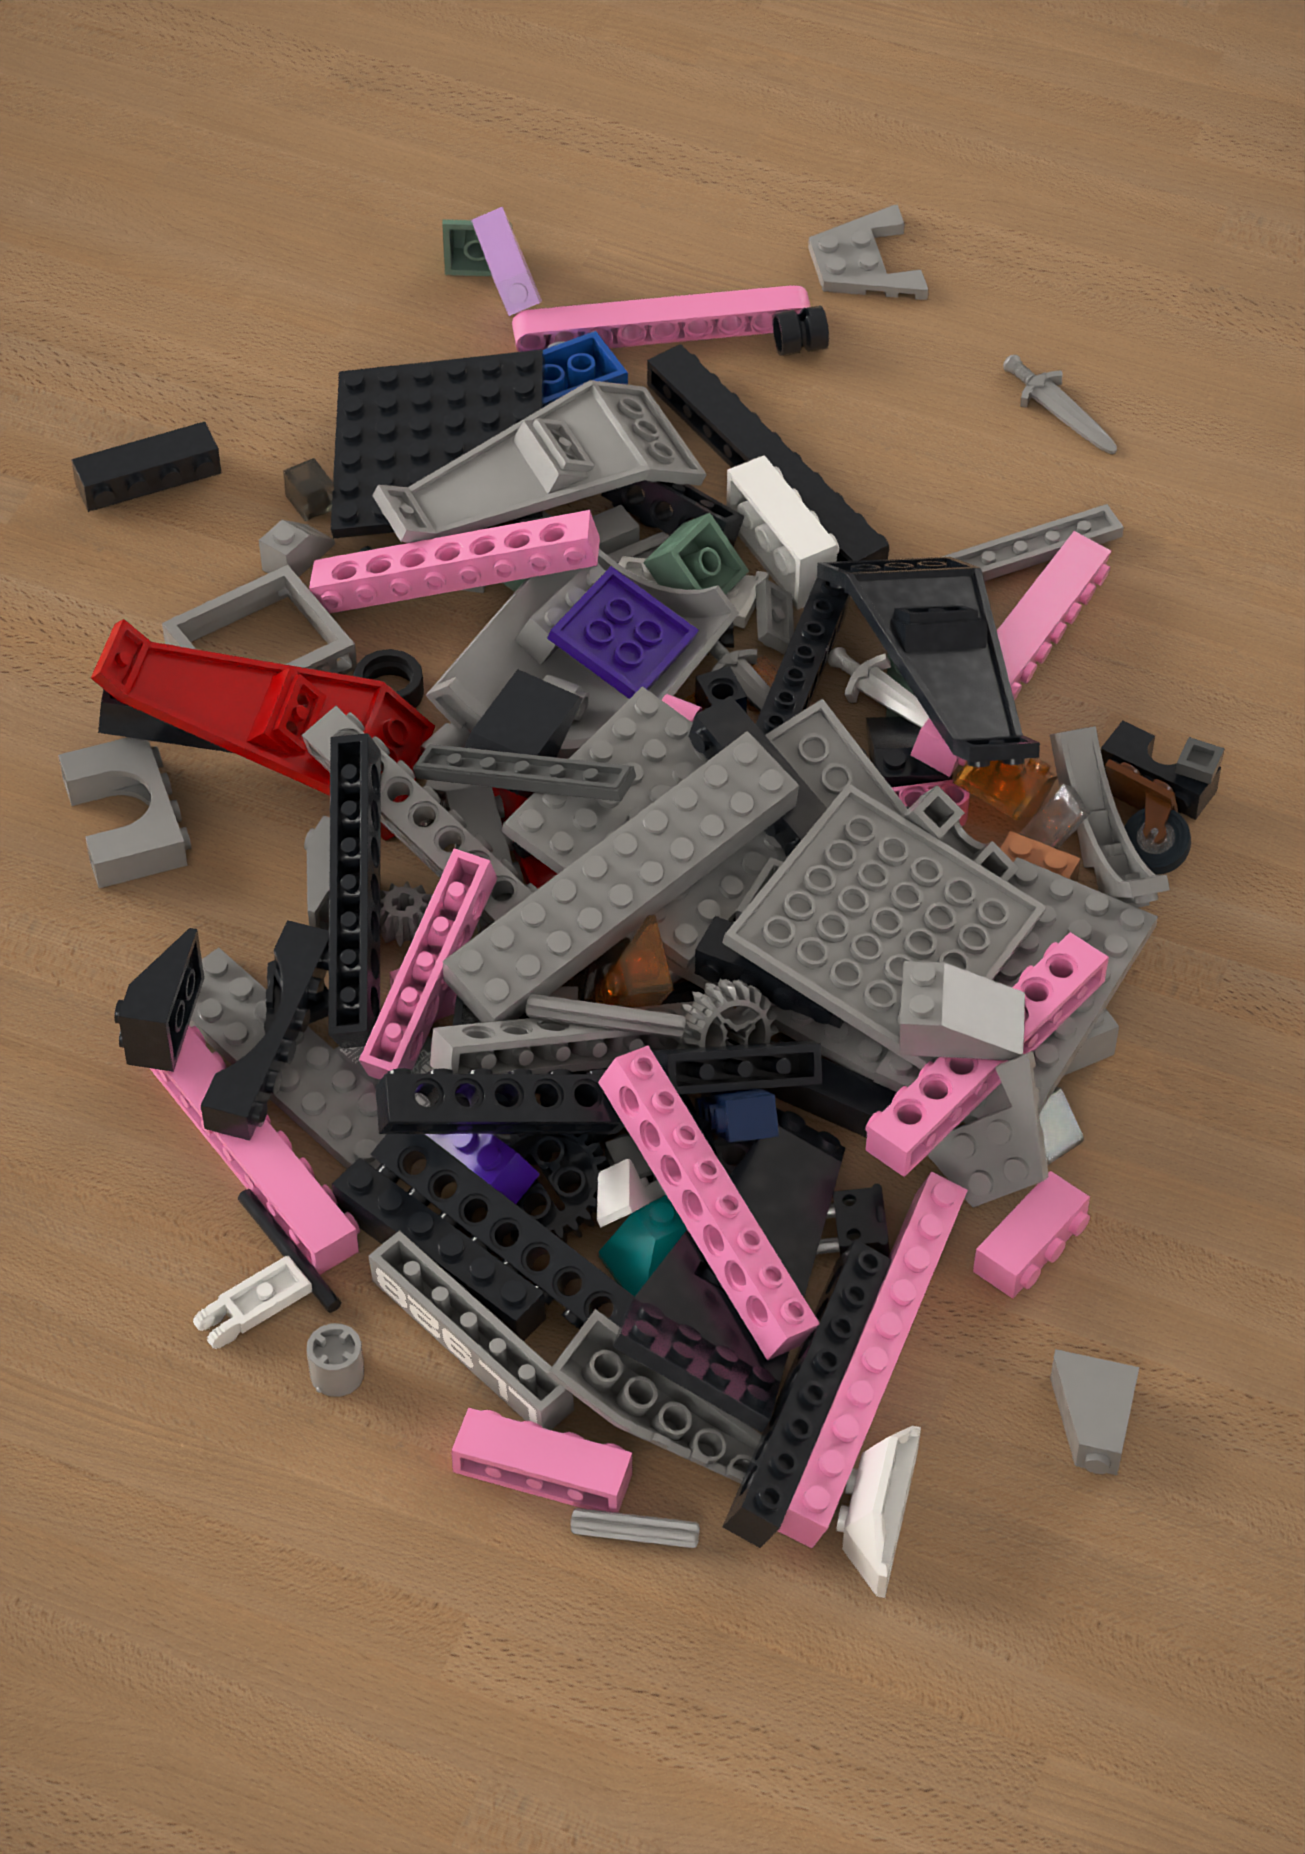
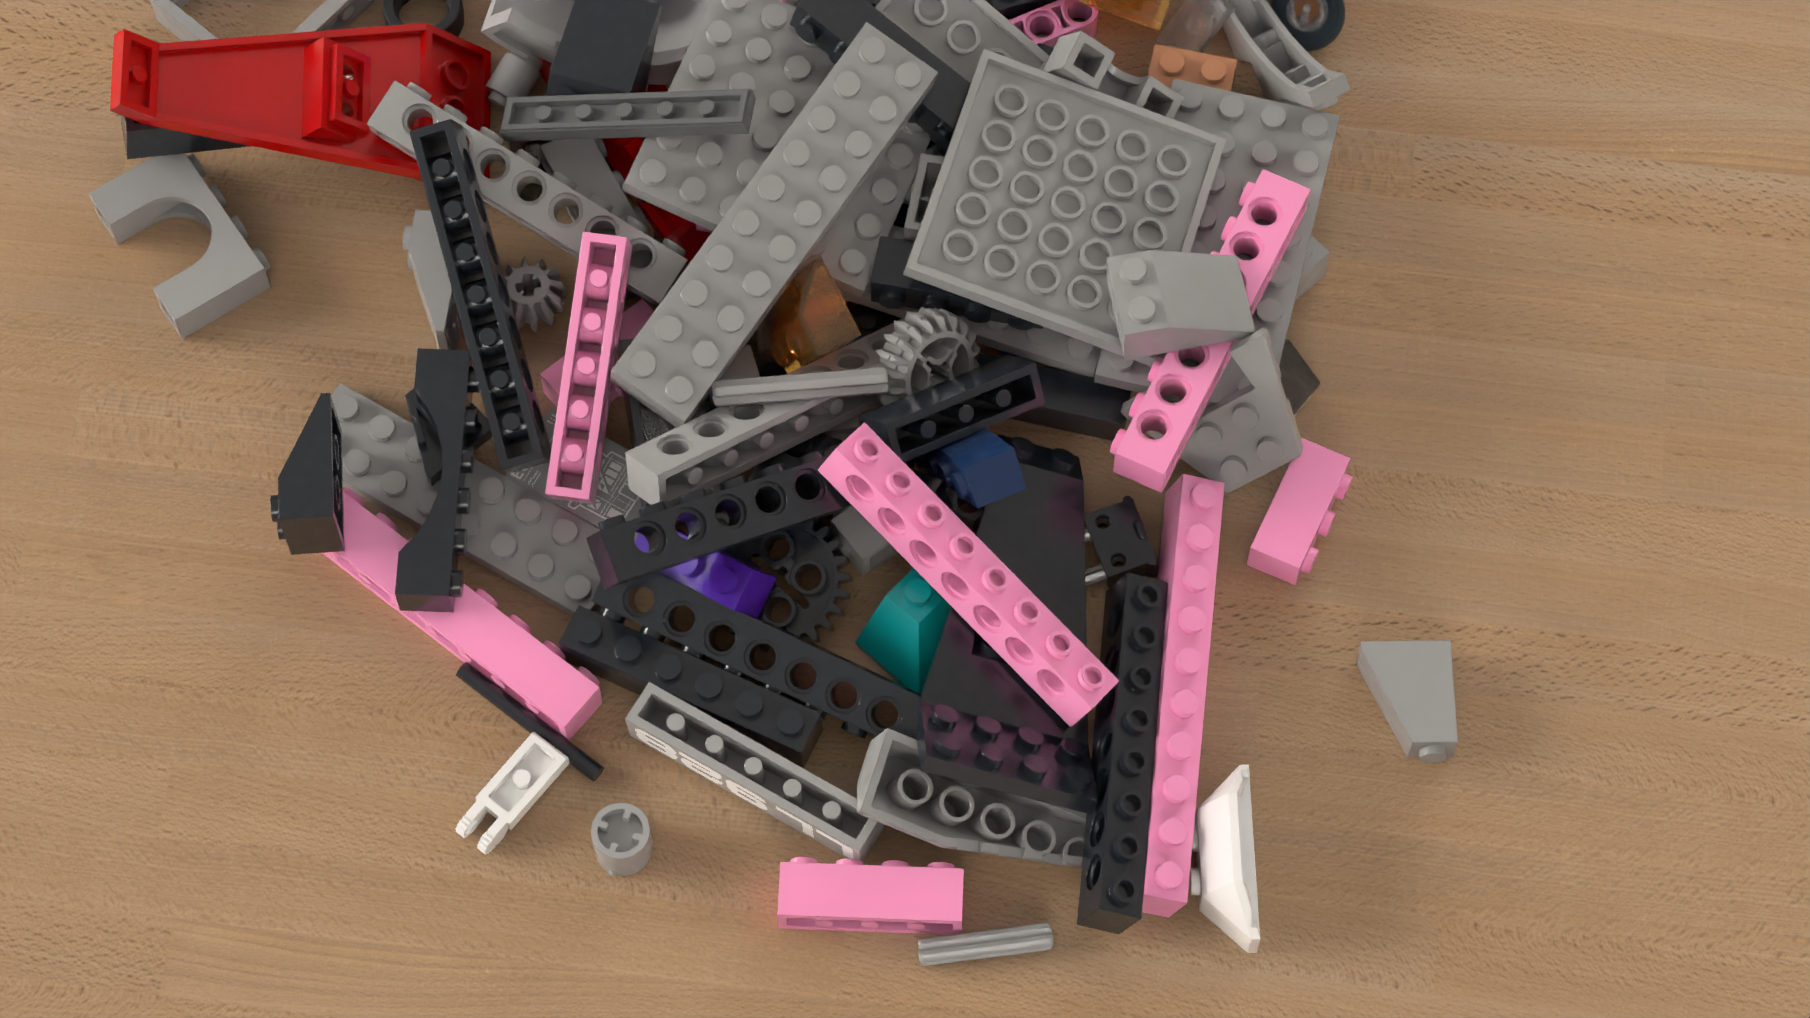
camera: 15 degrees left, 15 degrees up
white slope [597,1159,666,1227] -> none

